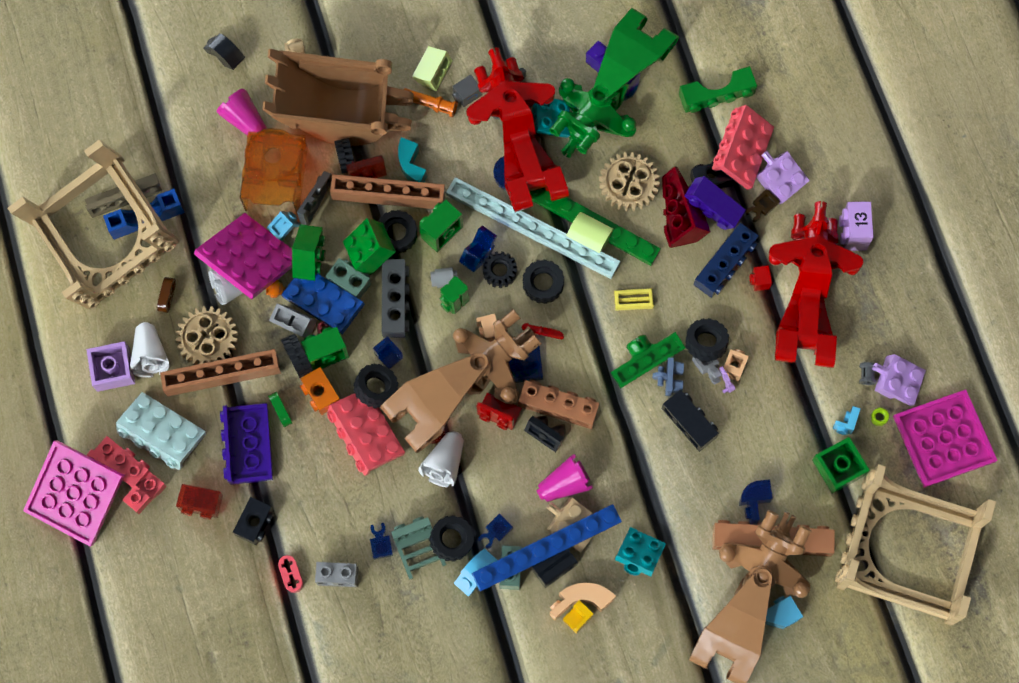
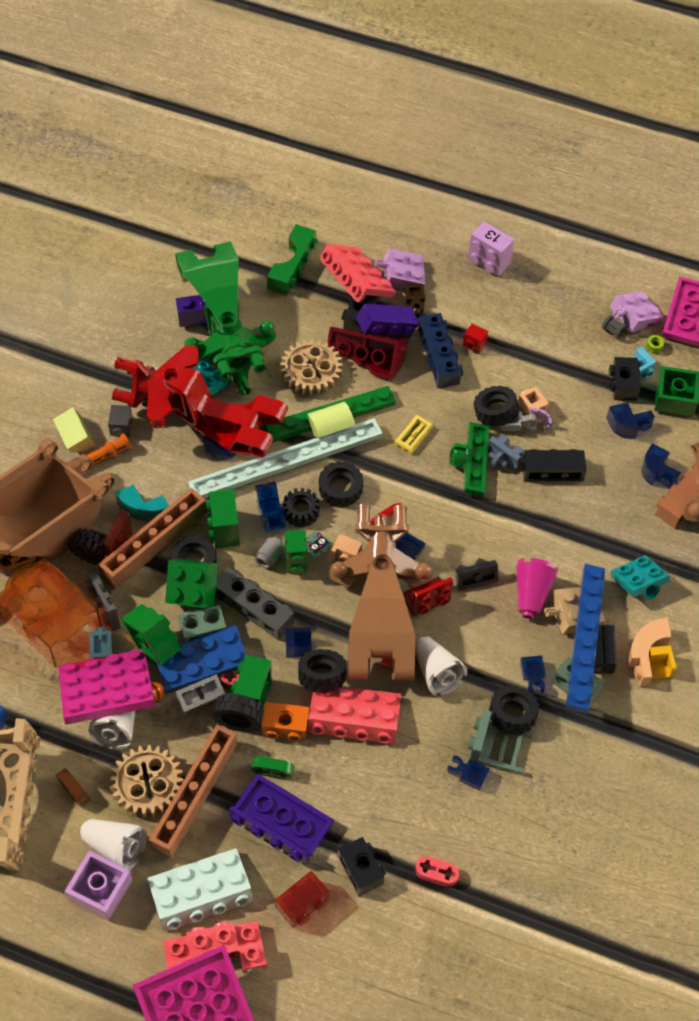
camera: 55 degrees left, 15 degrees down
light grey brick [315,562,358,587] -> none
medium azure brick [454,548,497,597] -> none
nougat brick [518,380,599,429] -> none
red piece [769,201,864,368] -> none
none -> tile [306,530,331,558]
none -> clear blue brick [606,402,655,439]
none -> black brick [609,357,640,401]

